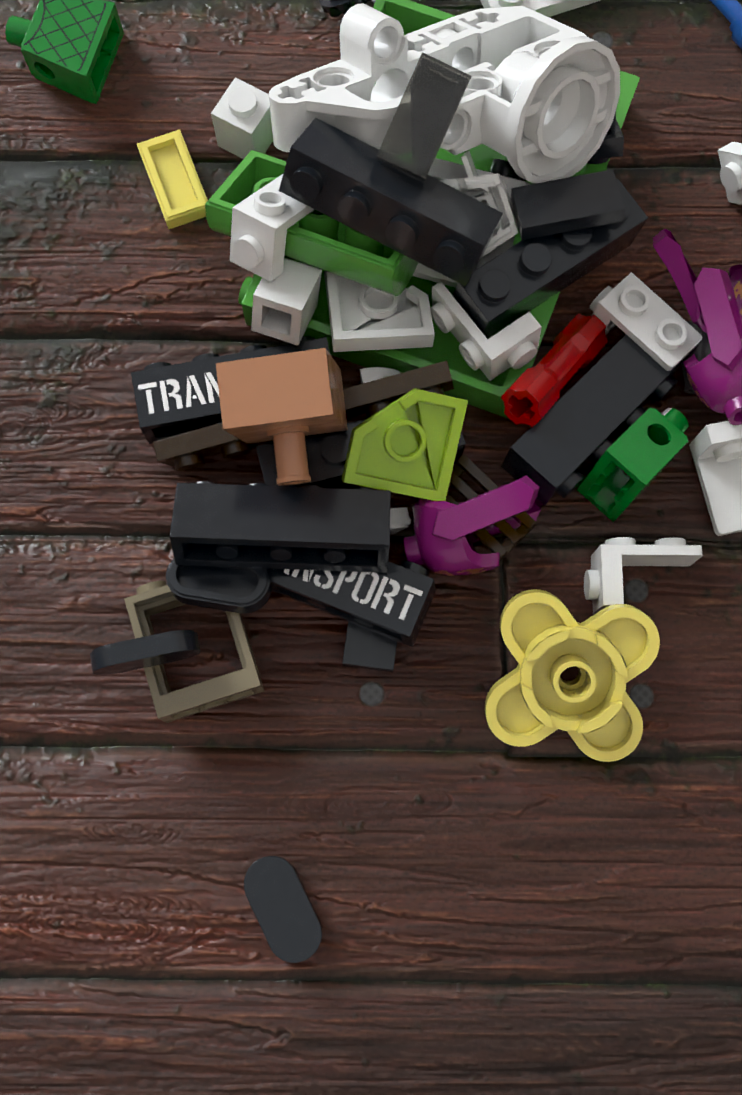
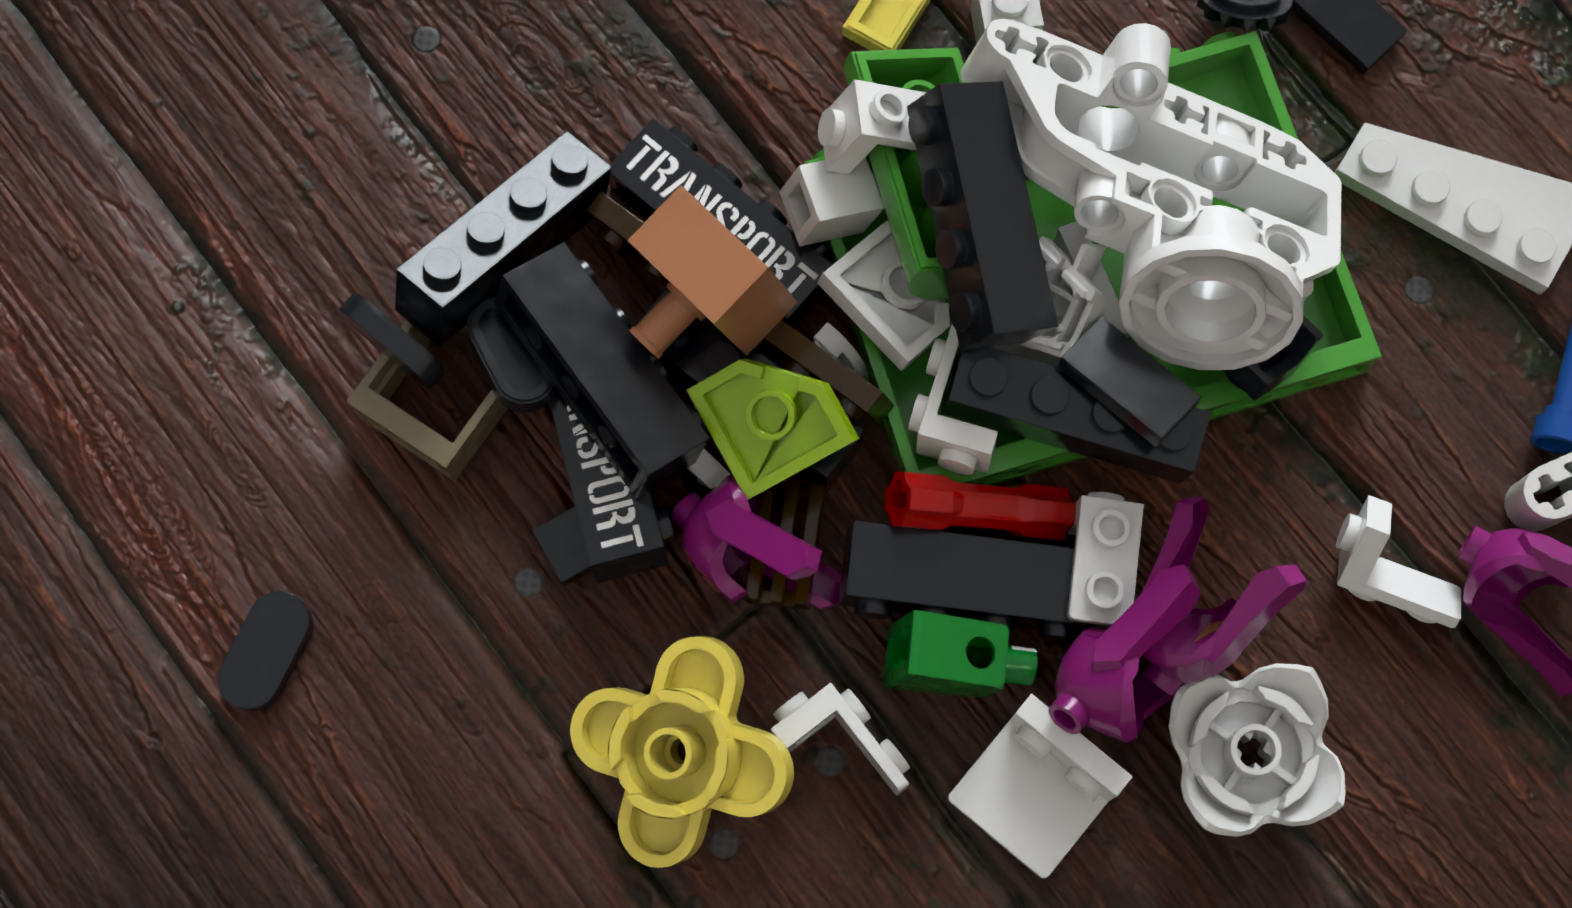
camera: 55 degrees right, 0 degrees up
clear smoke tile [376,52,472,182] -> none
none -> brick [395,131,612,348]

